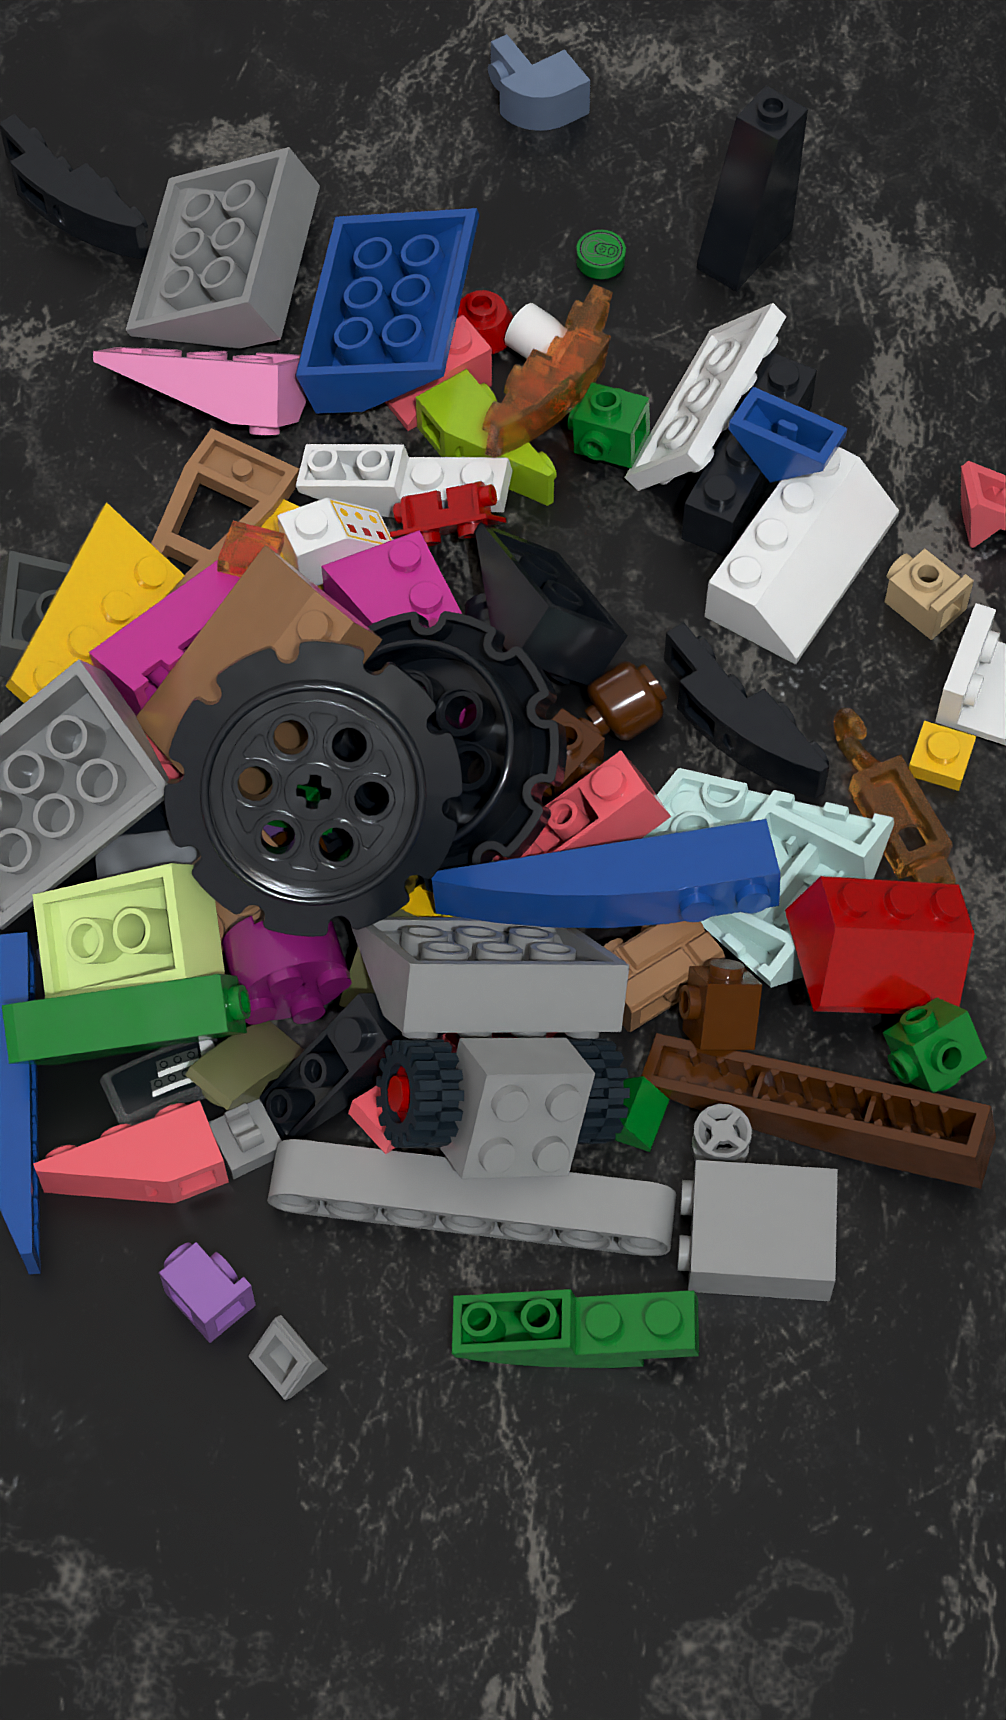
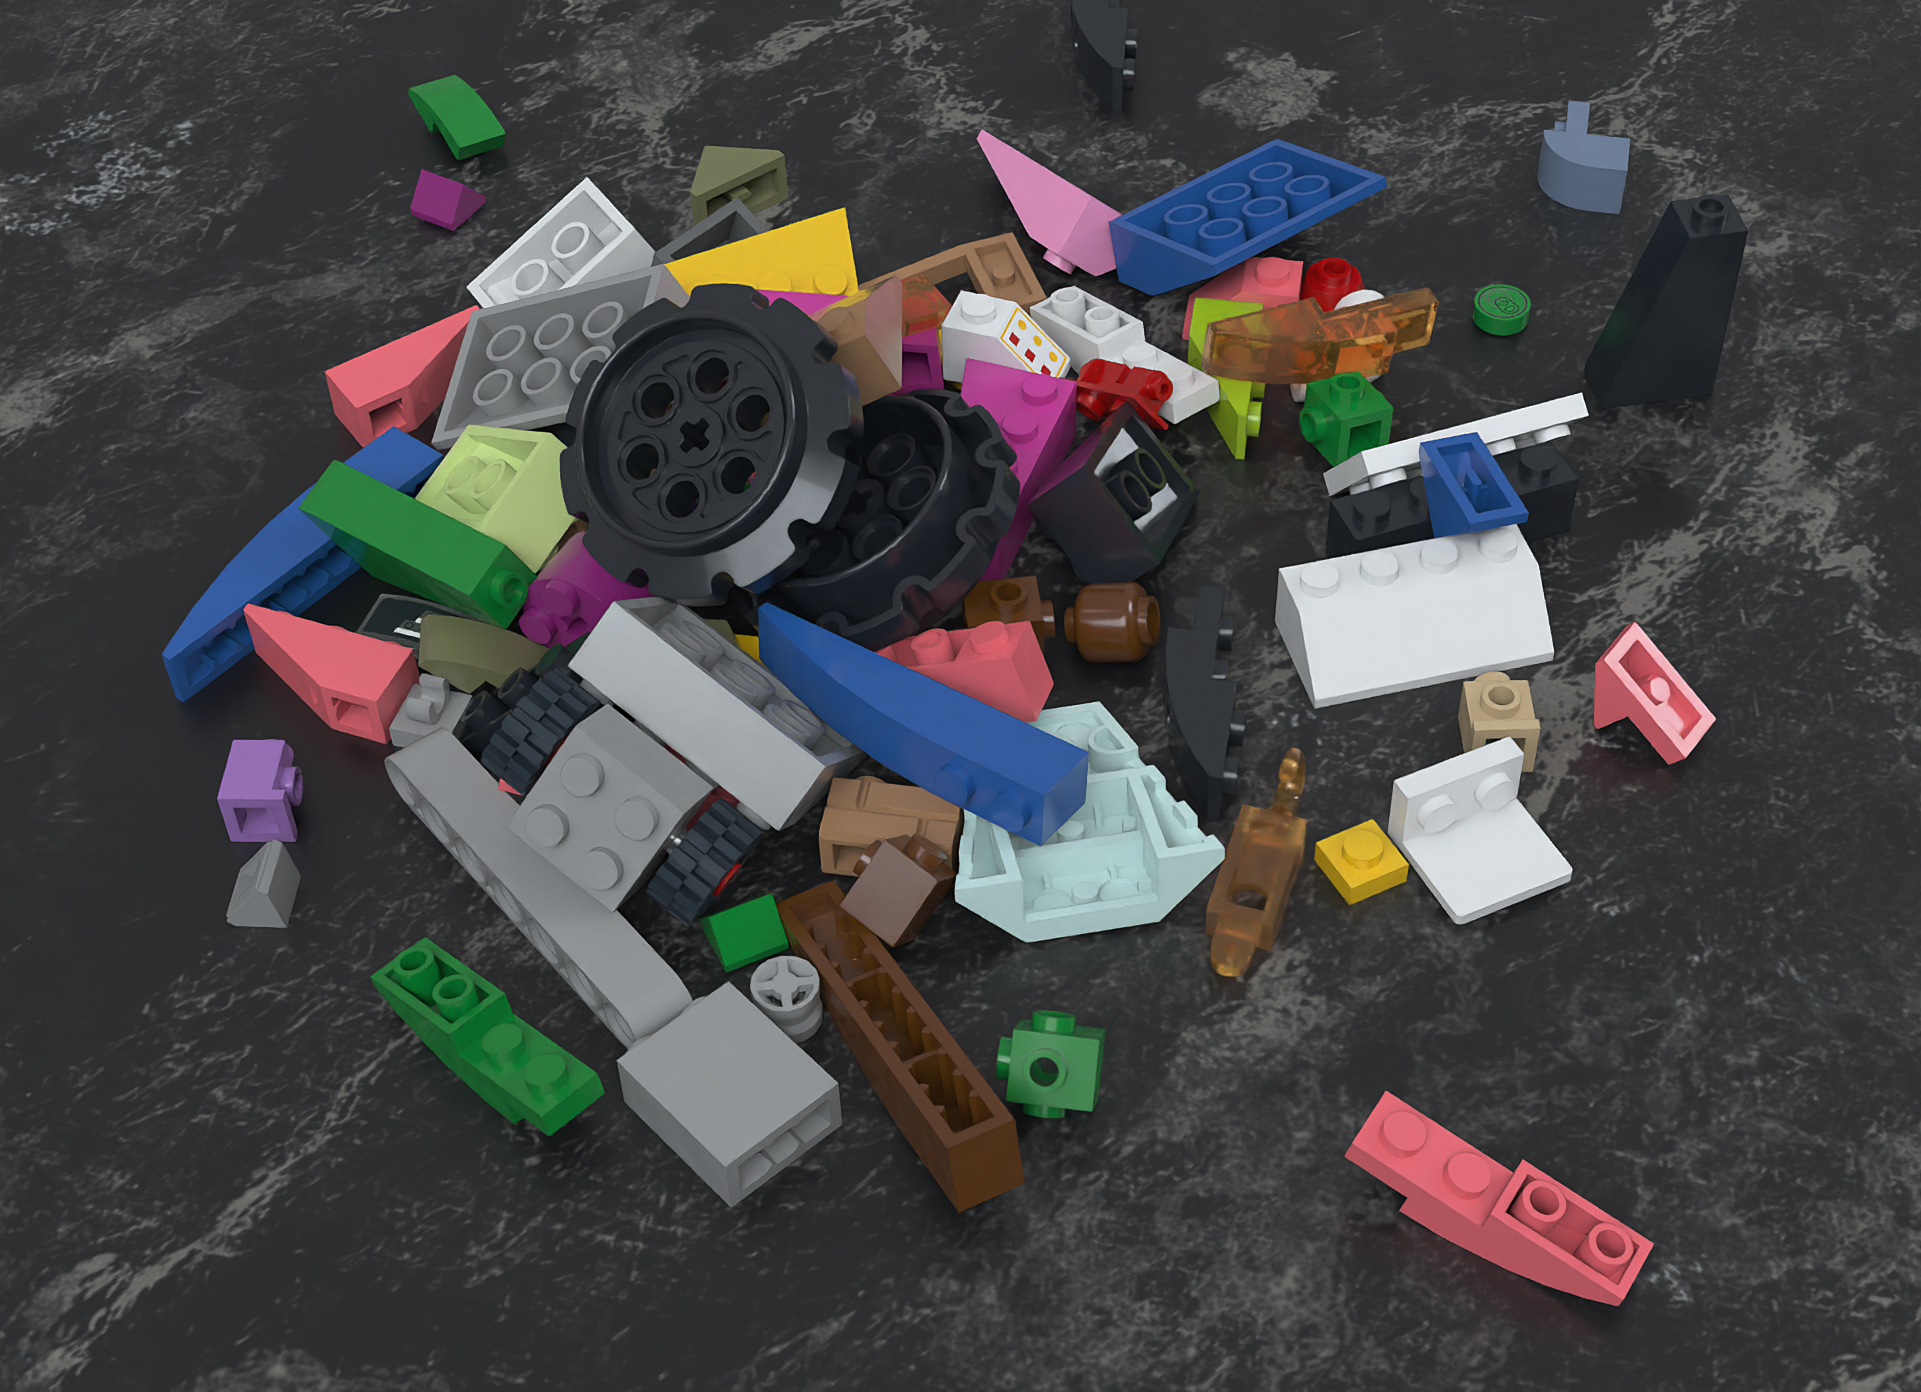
camera: 45 degrees right, 15 degrees down
light grey slope [126,147,320,349] -> none
red slope [785,876,975,1014] -> none

